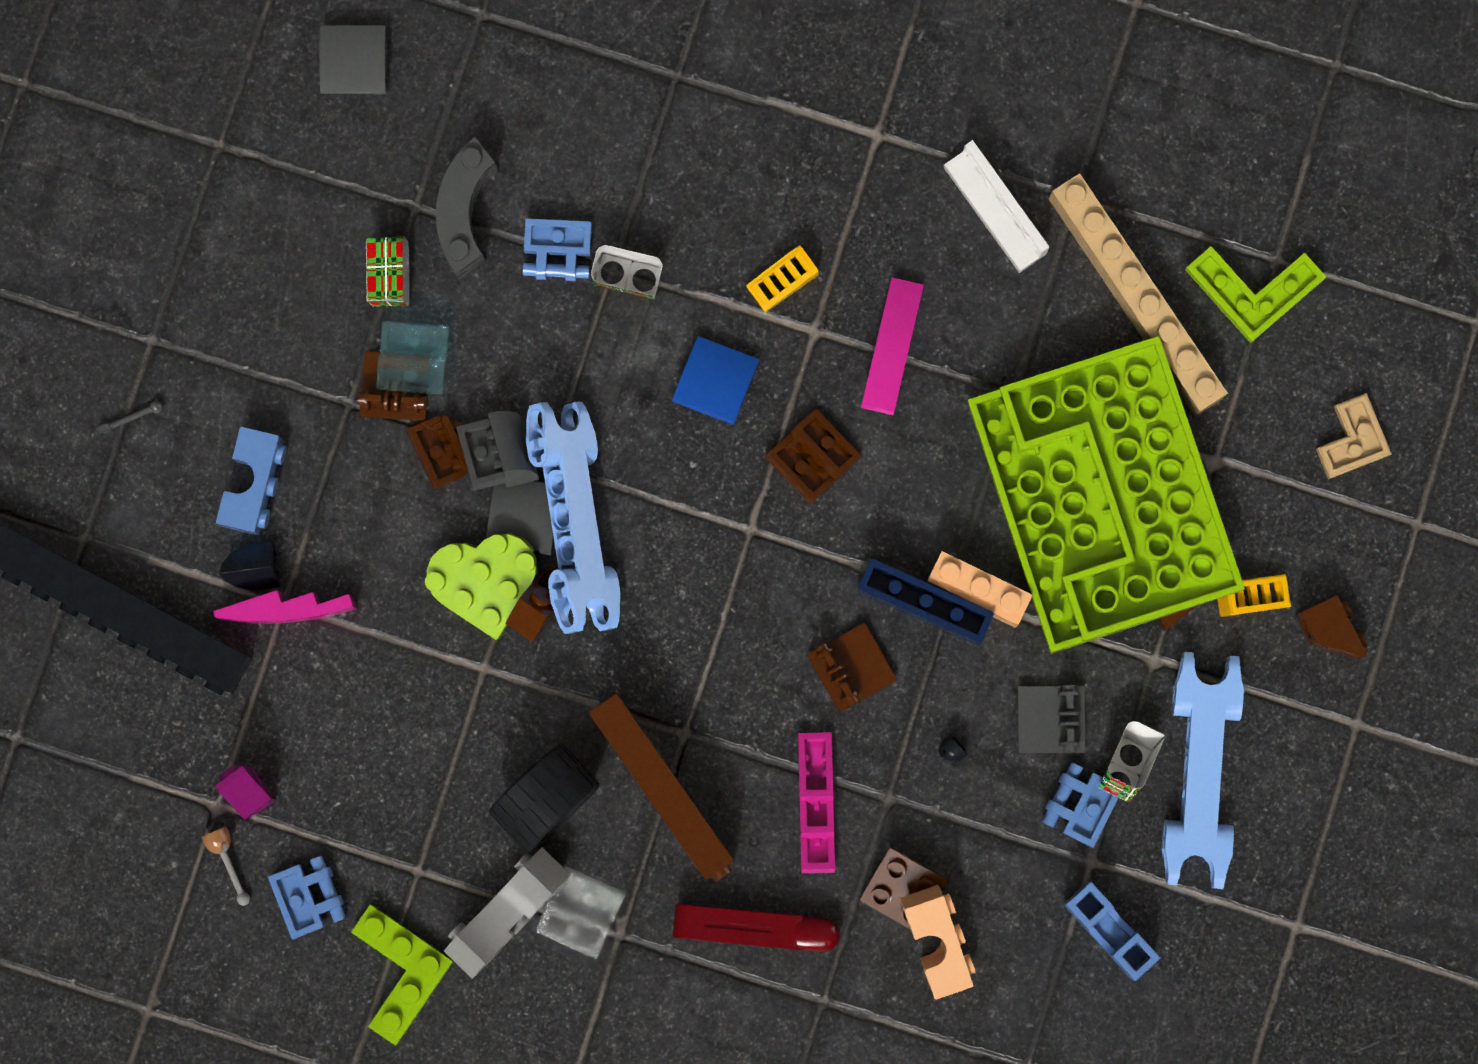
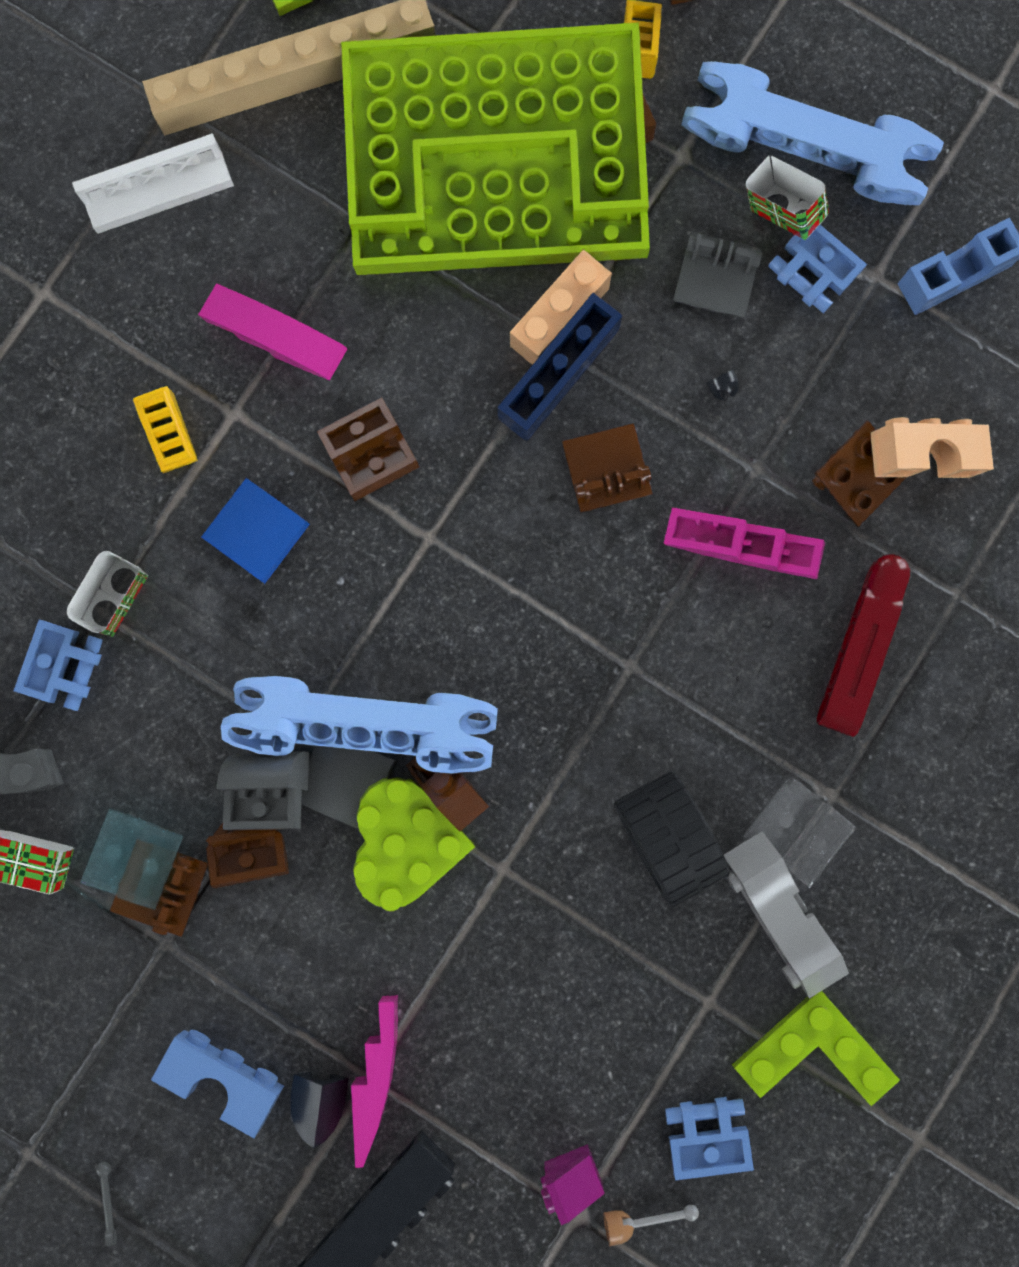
camera: 75 degrees left, 0 degrees up
reddish brown brick [589,693,734,882] -> none

